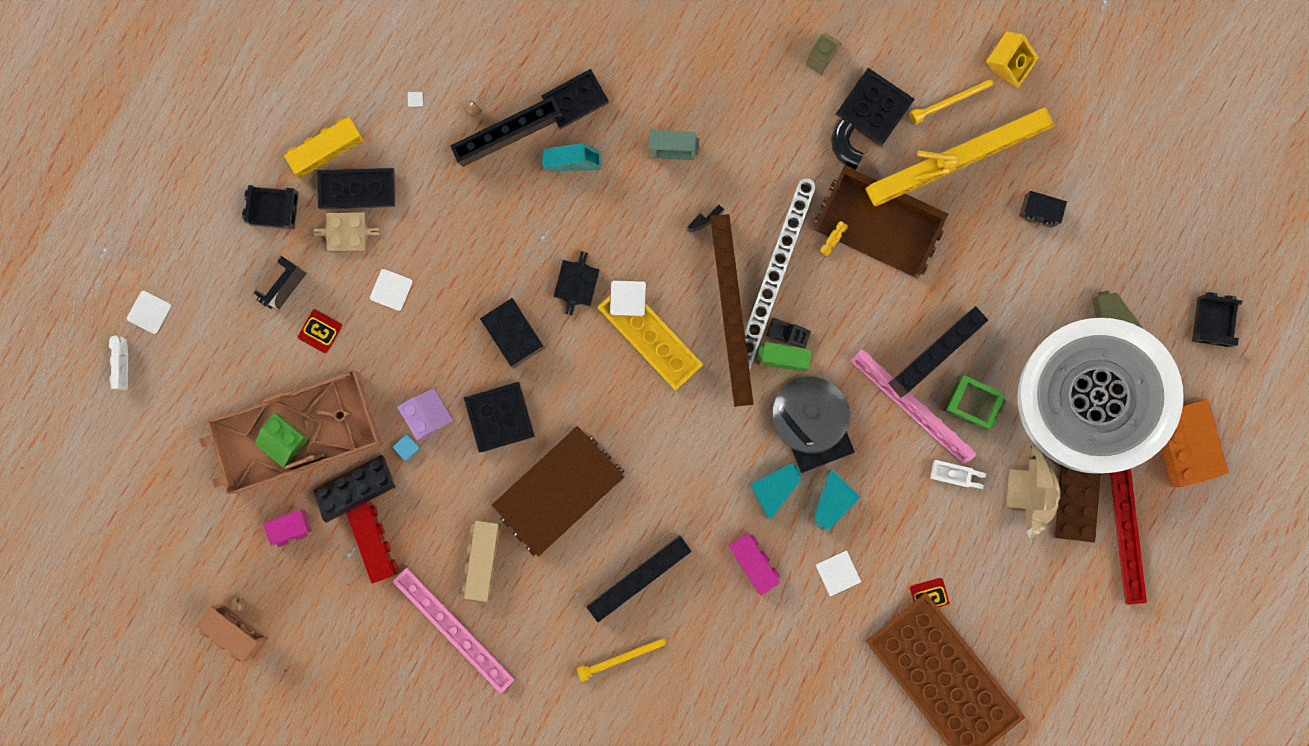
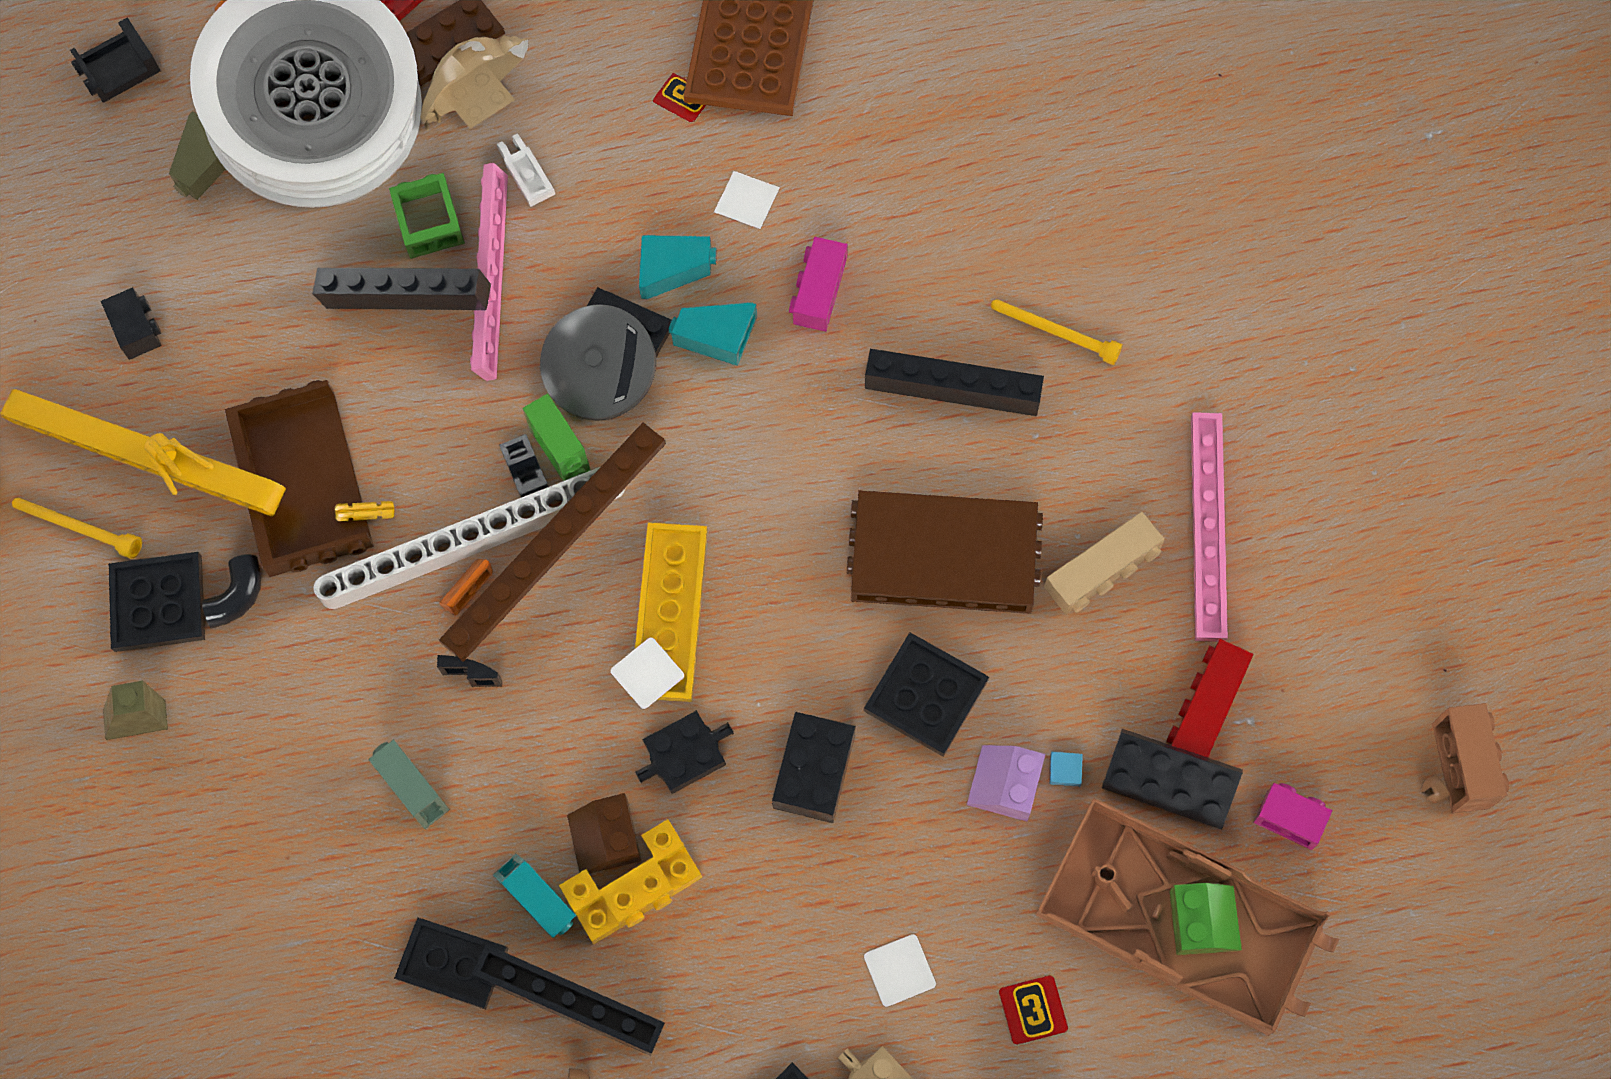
camera: 130 degrees left, 15 degrees down
none -> orange slope [439,558,493,616]
none -> yellow bracket [559,819,702,944]
none -> reddish brown slope [567,793,642,874]

